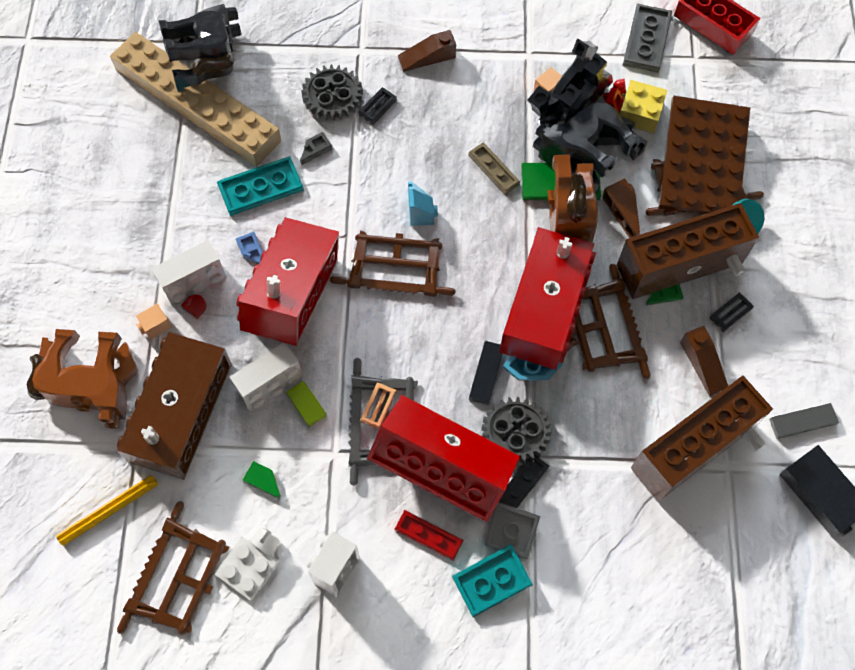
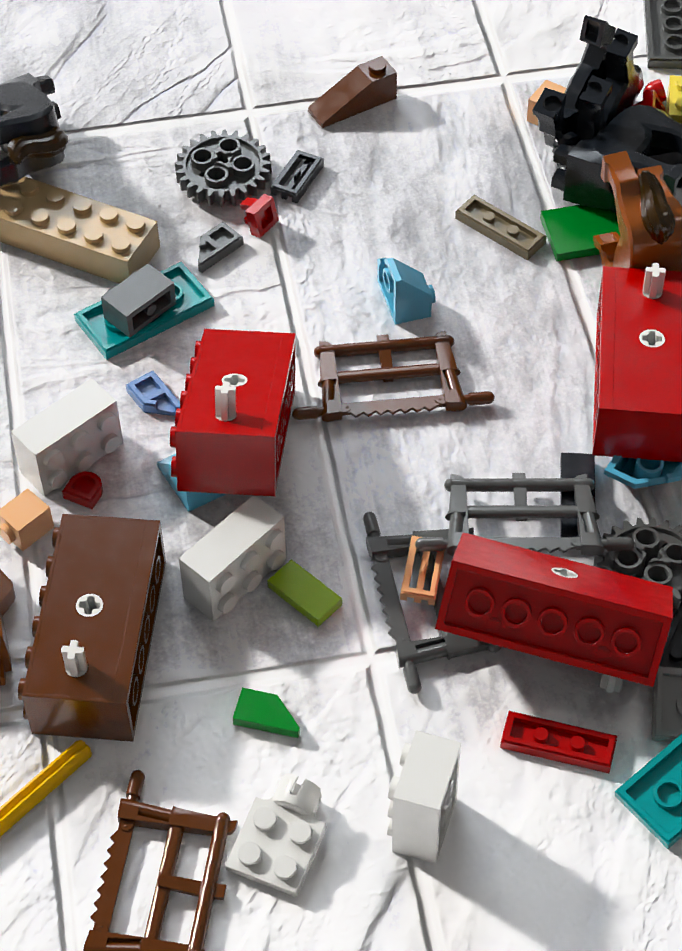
camera: 10 degrees left, 15 degrees down
none -> brick [101,263,176,338]
none -> red tile [240,194,279,238]
none -> dark grey piece [415,473,635,556]

